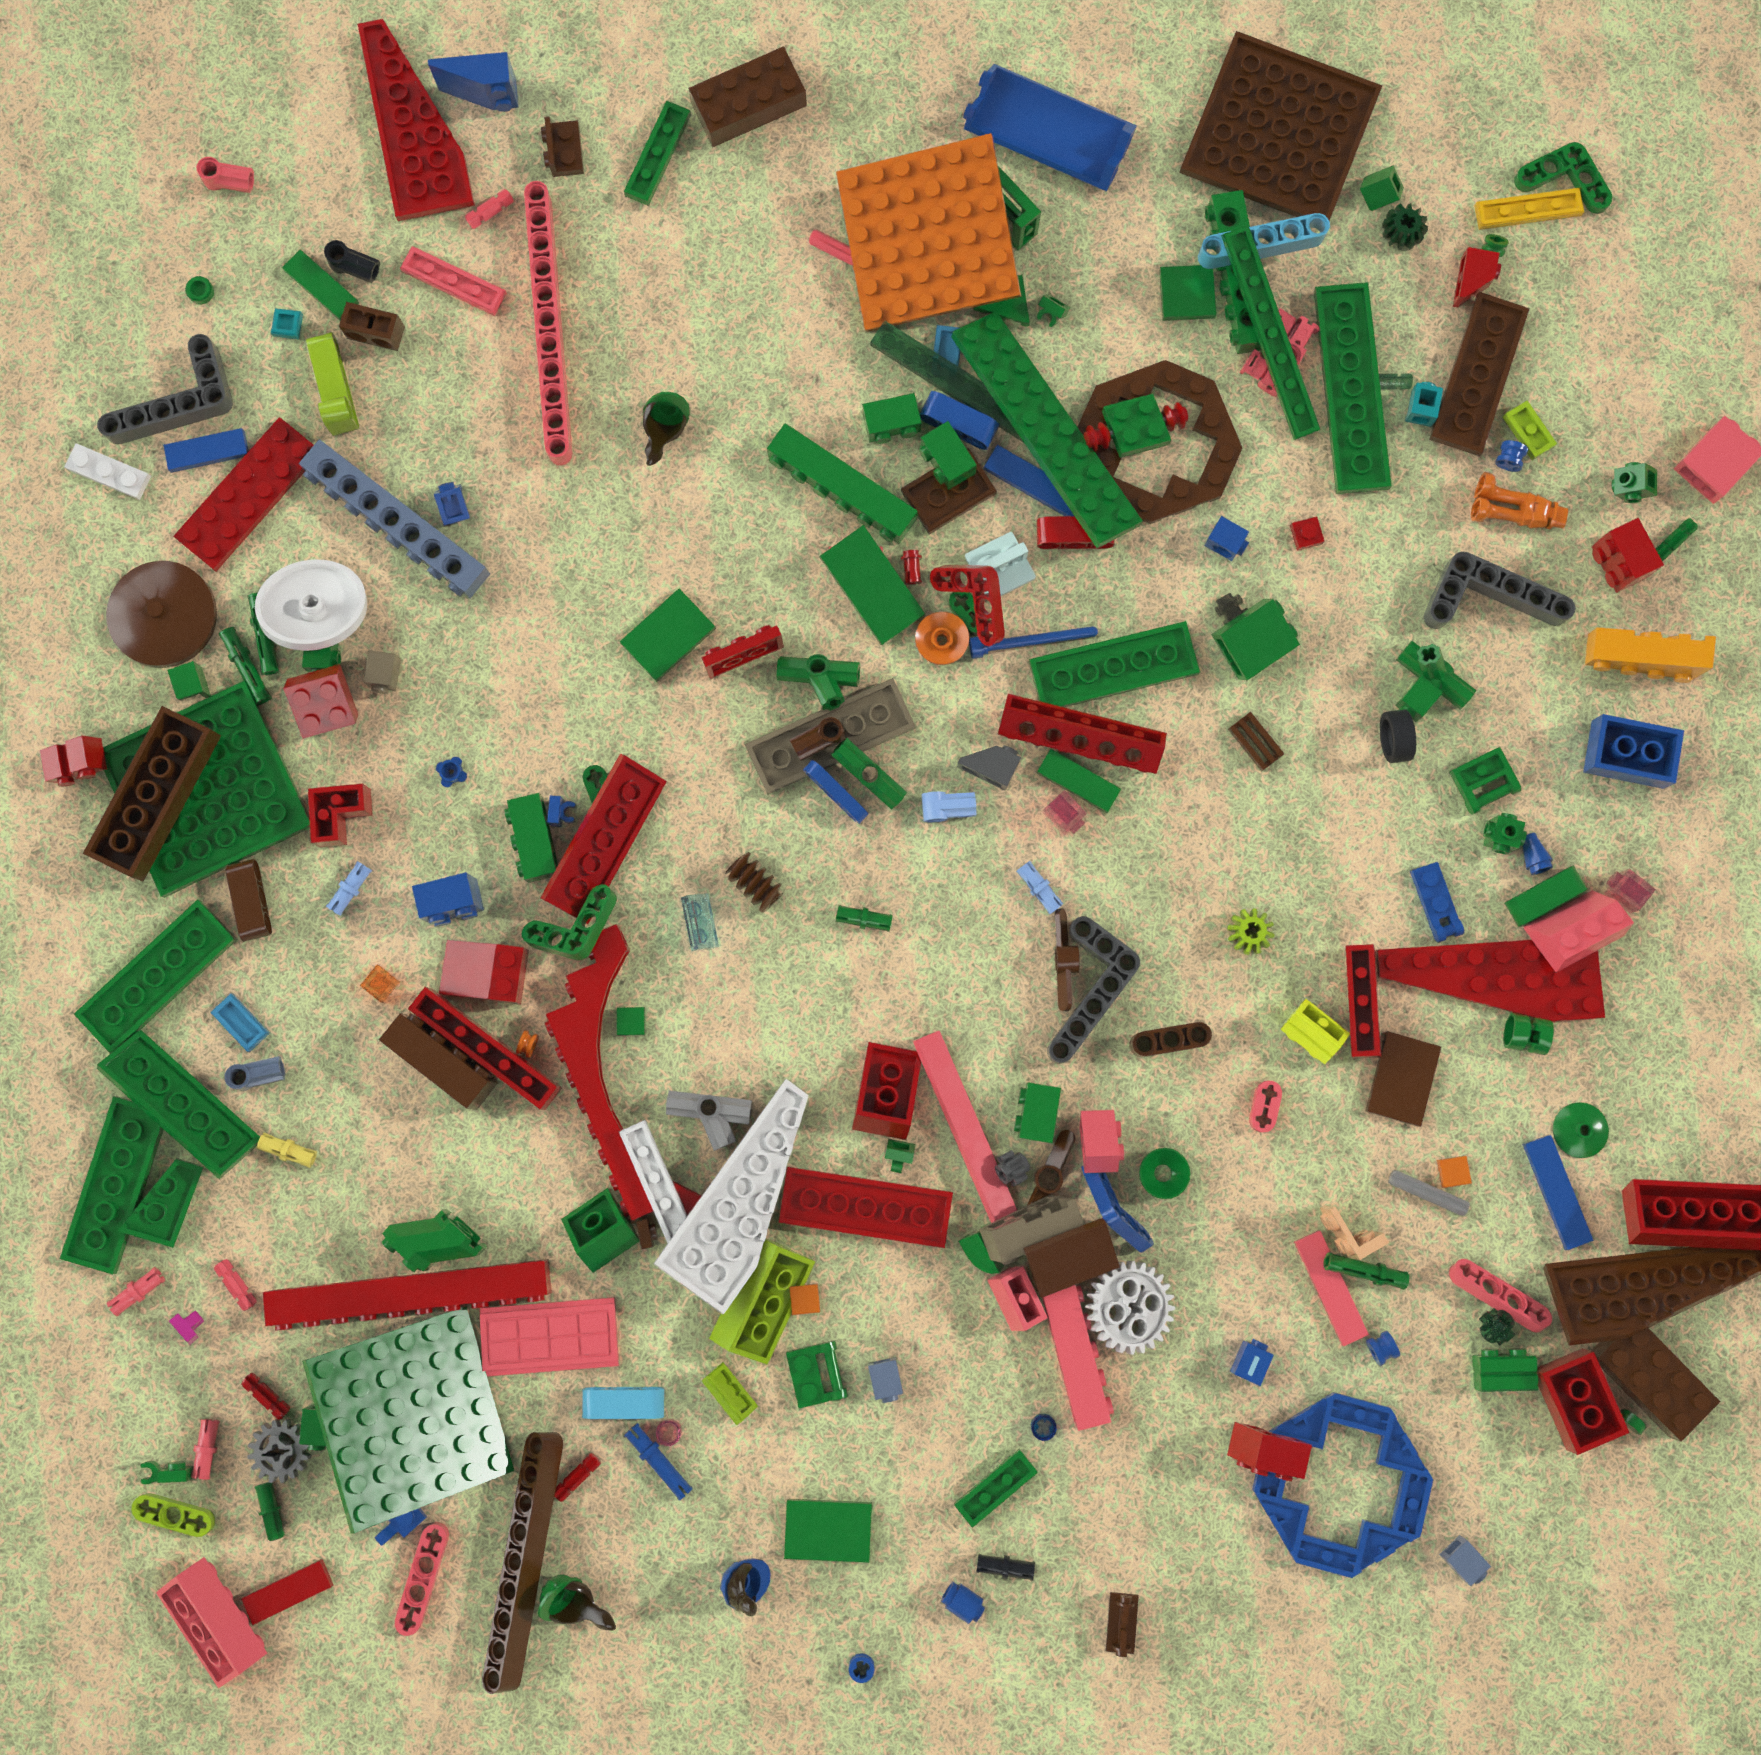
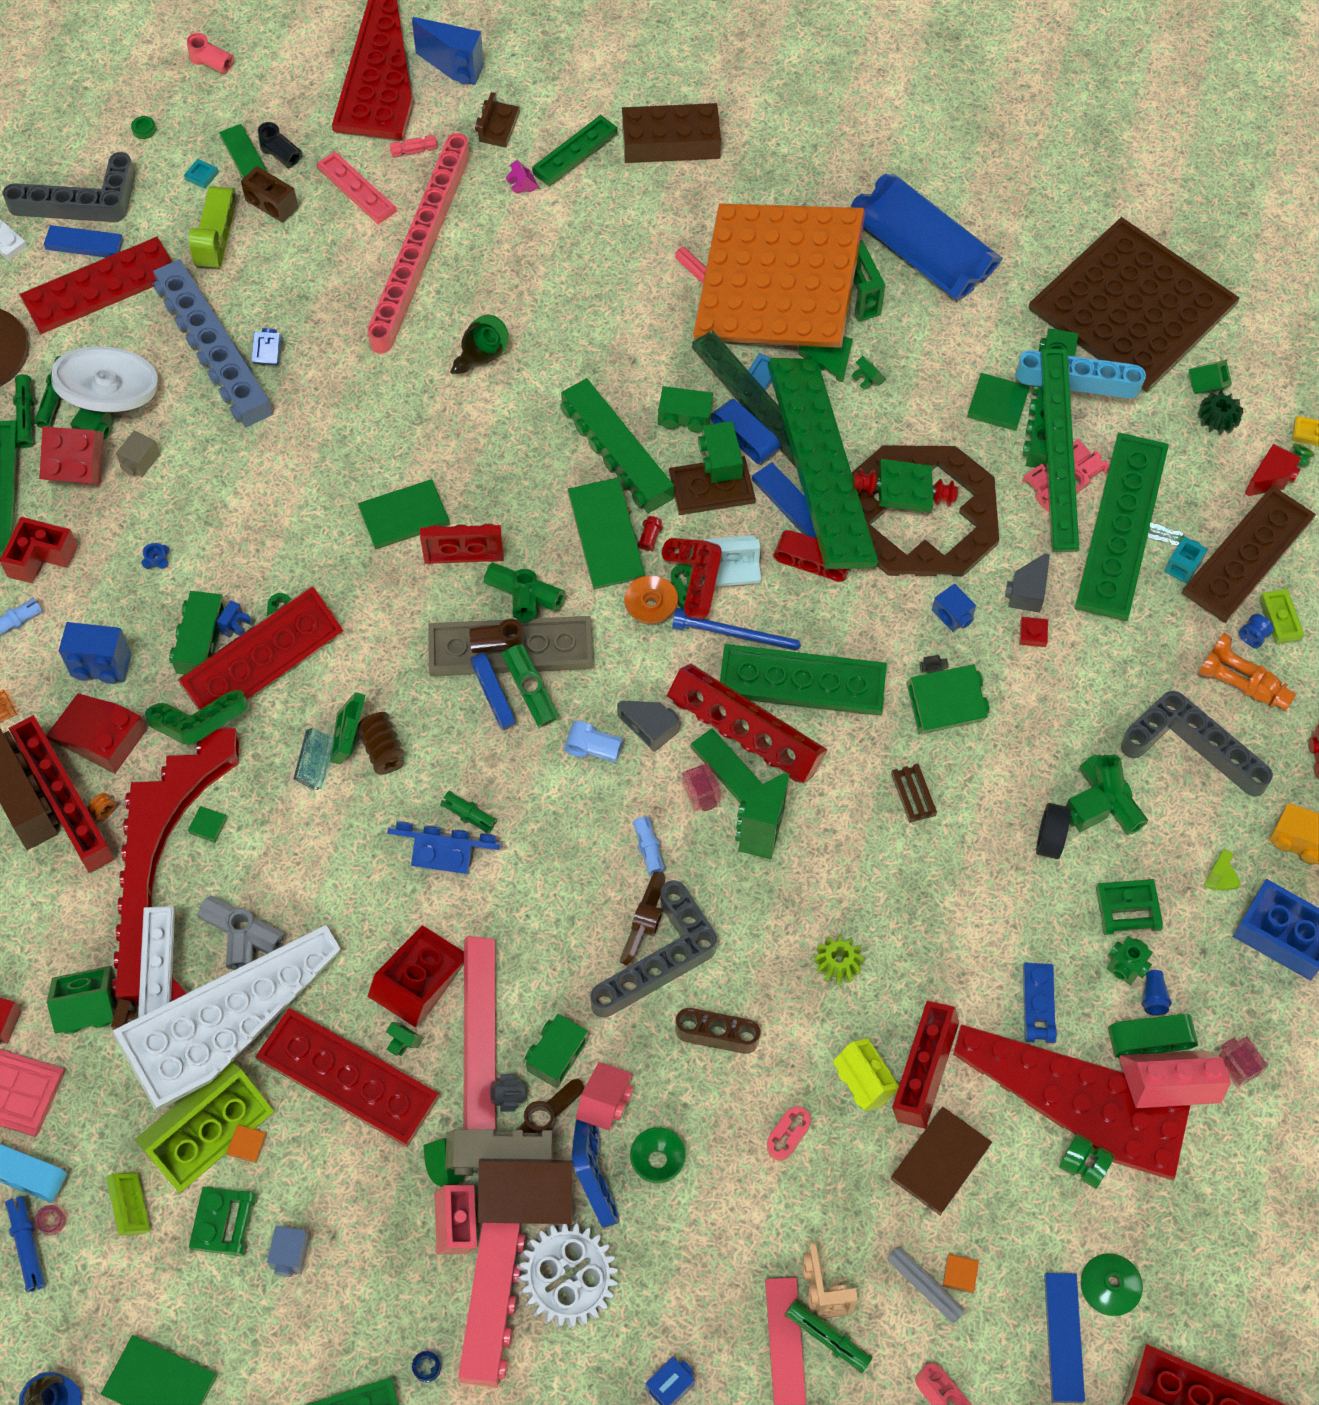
camera: 20 degrees right, 20 degrees down
none -> green wing [330,692,365,764]
none -> blue bracket [387,821,503,874]
none -> dark pink tile [506,160,539,194]
none -> green slope [735,773,790,859]
none -> dark grey slope [1005,554,1050,613]
none -> lime tile [1204,849,1240,891]

